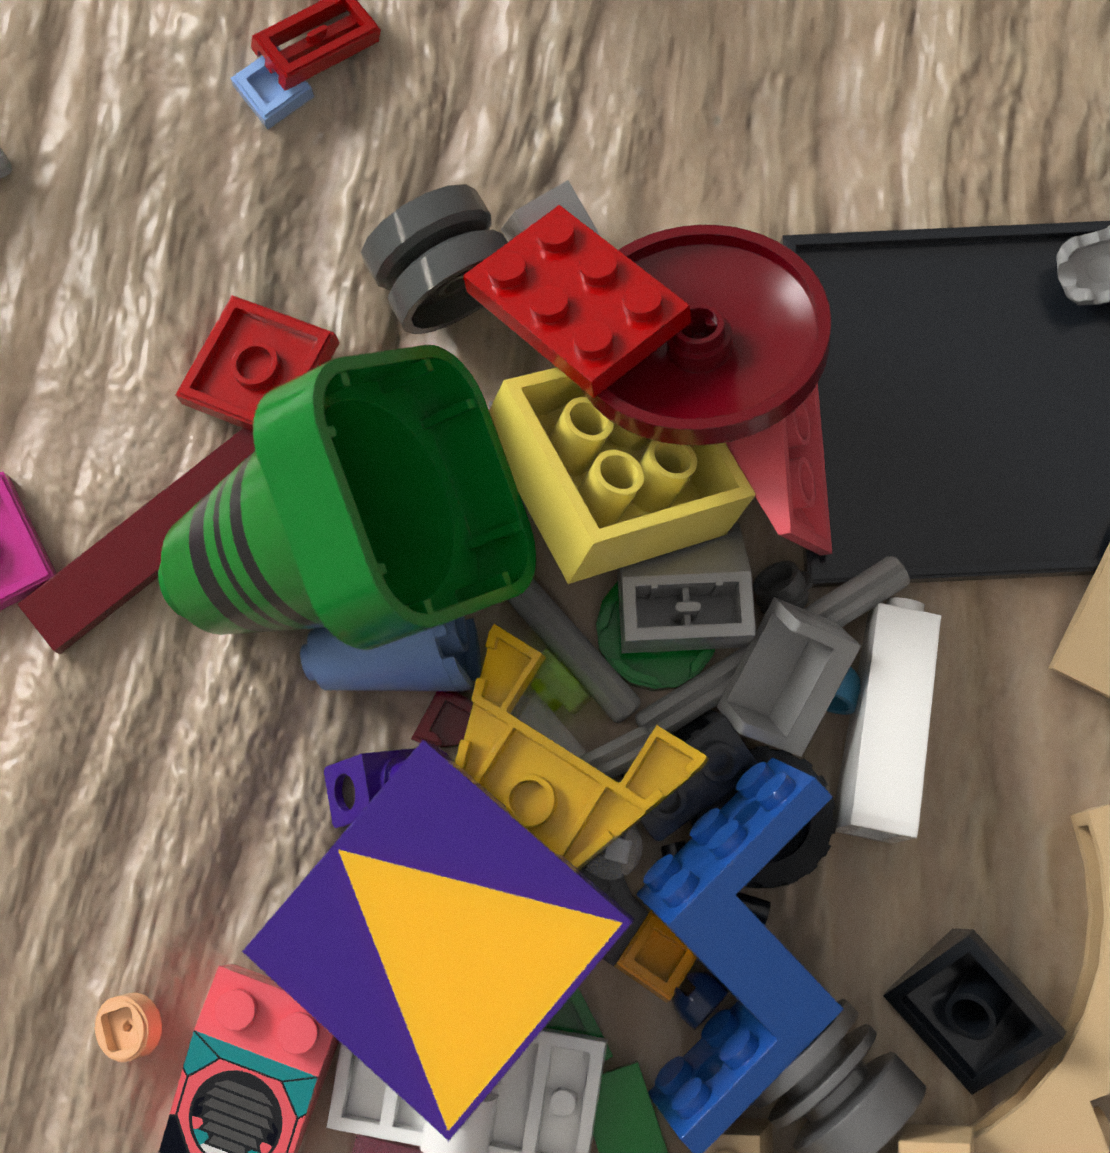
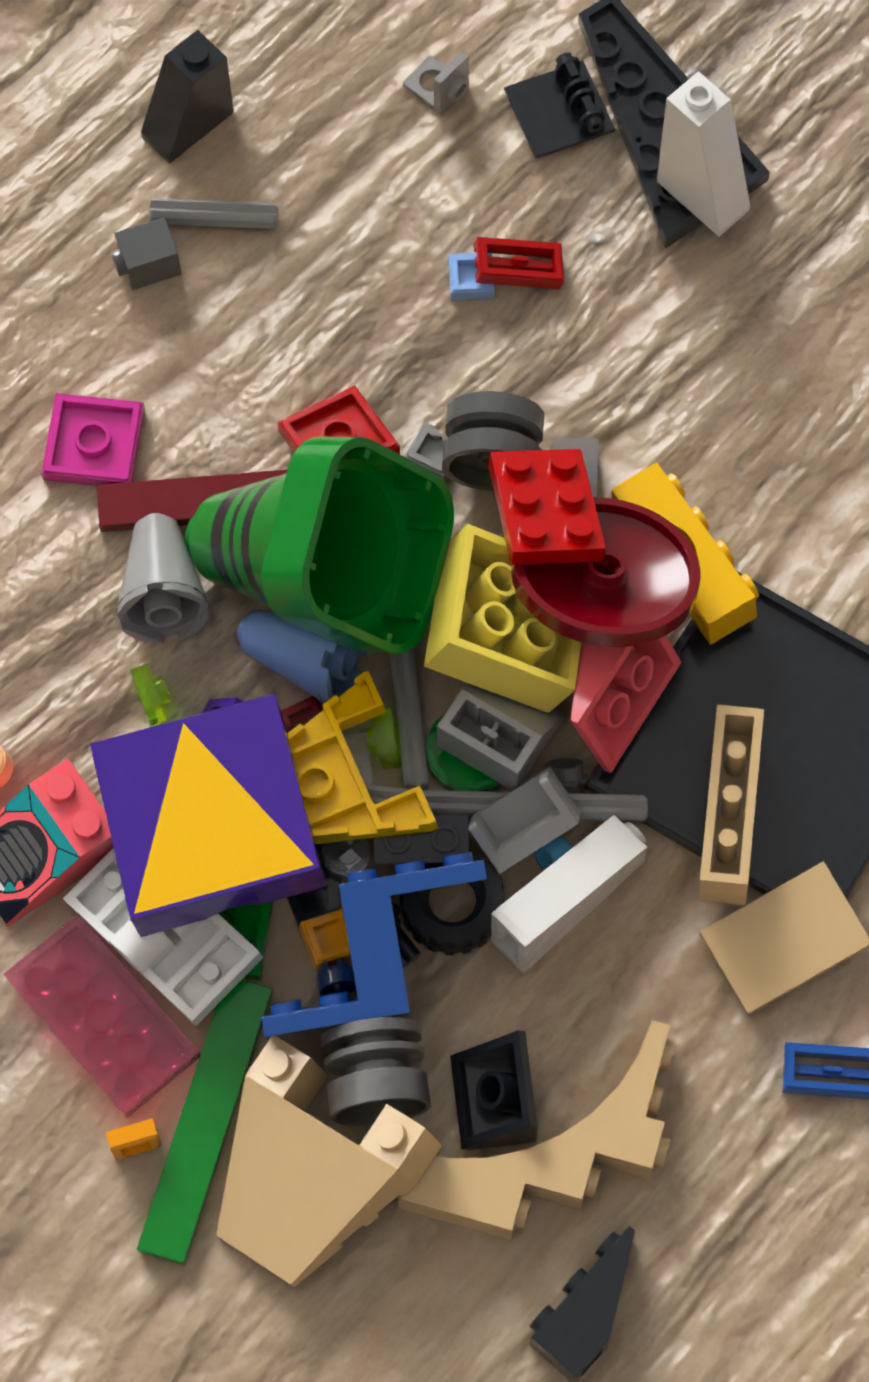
camera: 35 degrees right, 10 degrees down
none -> light grey cone [117,513,209,643]
none -> clear neon green plate [130,663,171,726]
none -> light grey tile [404,421,446,481]
none -> yellow arch [611,462,759,645]
none -> tan brick [698,705,764,905]

